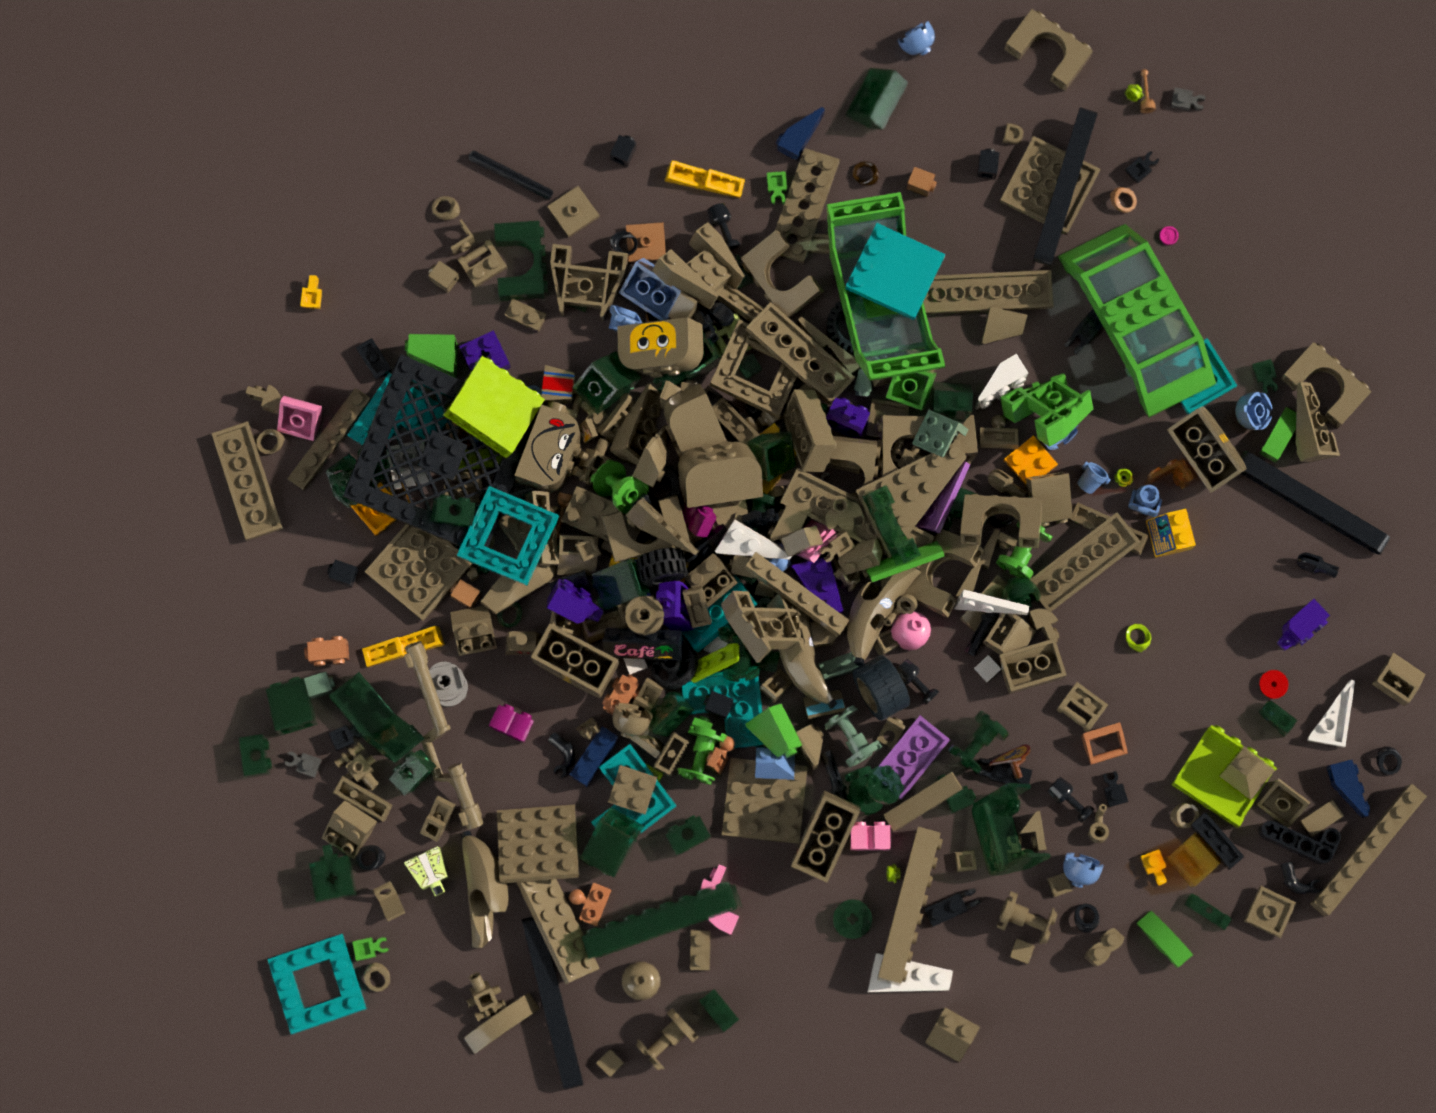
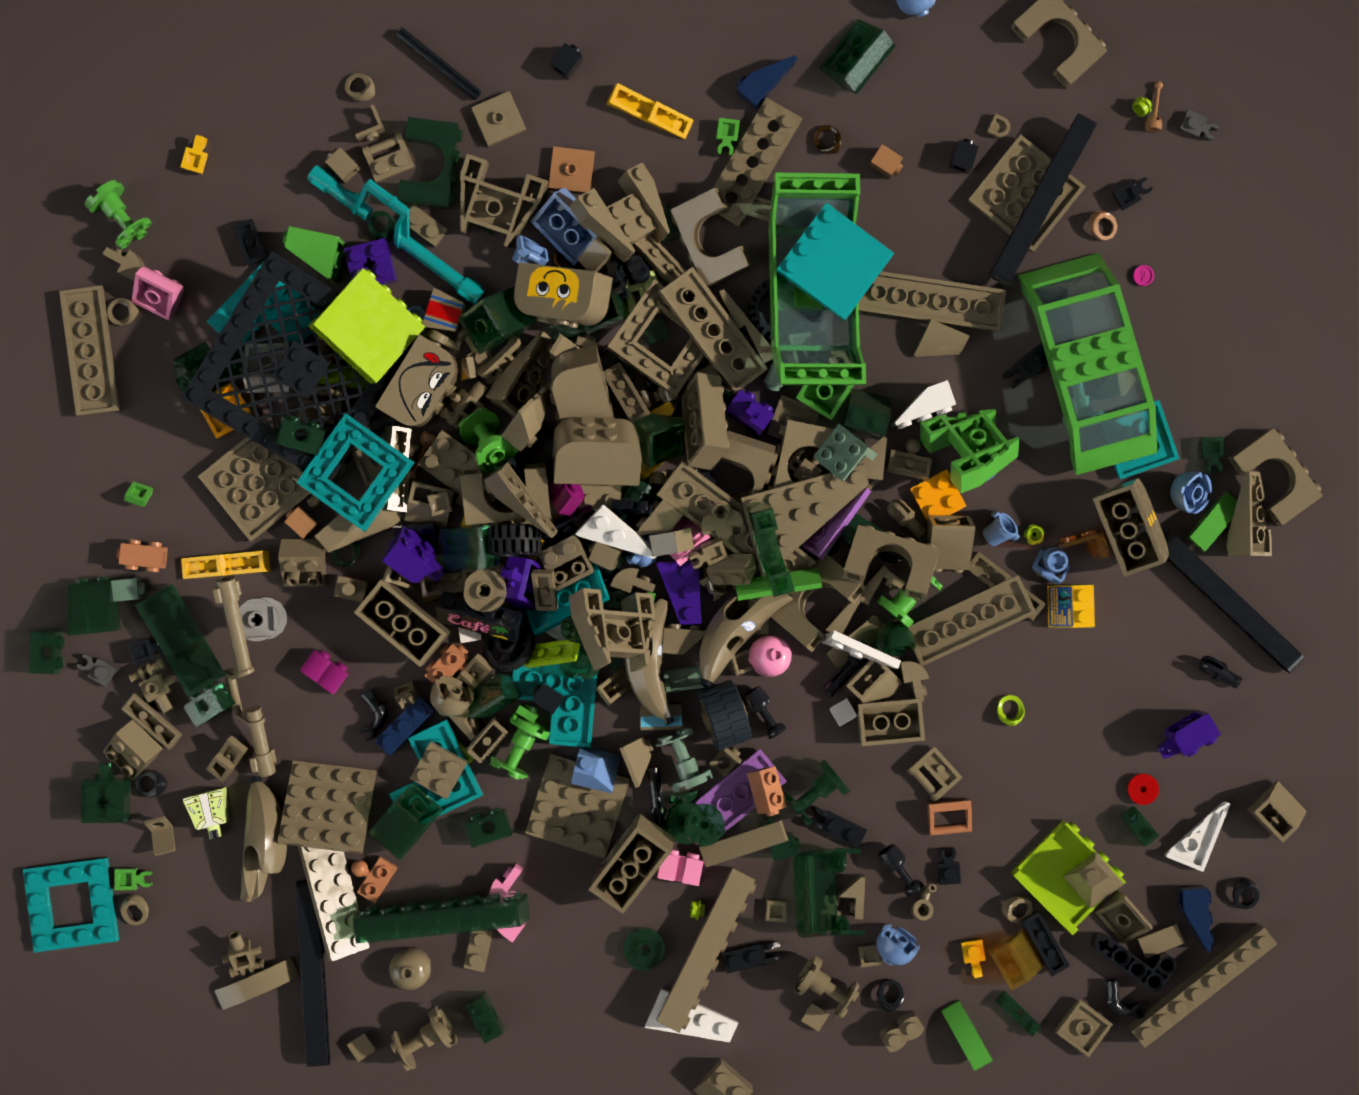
camera: 10 degrees right, 10 degrees up
dark tan plate [288,388,371,491] -> none
black brick [327,559,359,588] -> none
black piece [610,231,638,256] -> none
black piece [707,203,740,251] -> none
nougat plate [707,736,735,775] -> none
dark tan plate [744,552,849,637] -> none
bright green slope [745,704,802,757] -> none
dark tan plate [884,594,917,626] -> none
shield [989,744,1031,779] -> none
none -> bright green piece [85,180,152,249]
none -> bright green plate [124,481,153,507]
none -> teal piece [307,165,486,306]
none -> clear green piece [368,211,395,241]
none -> nougat brick [747,766,786,816]

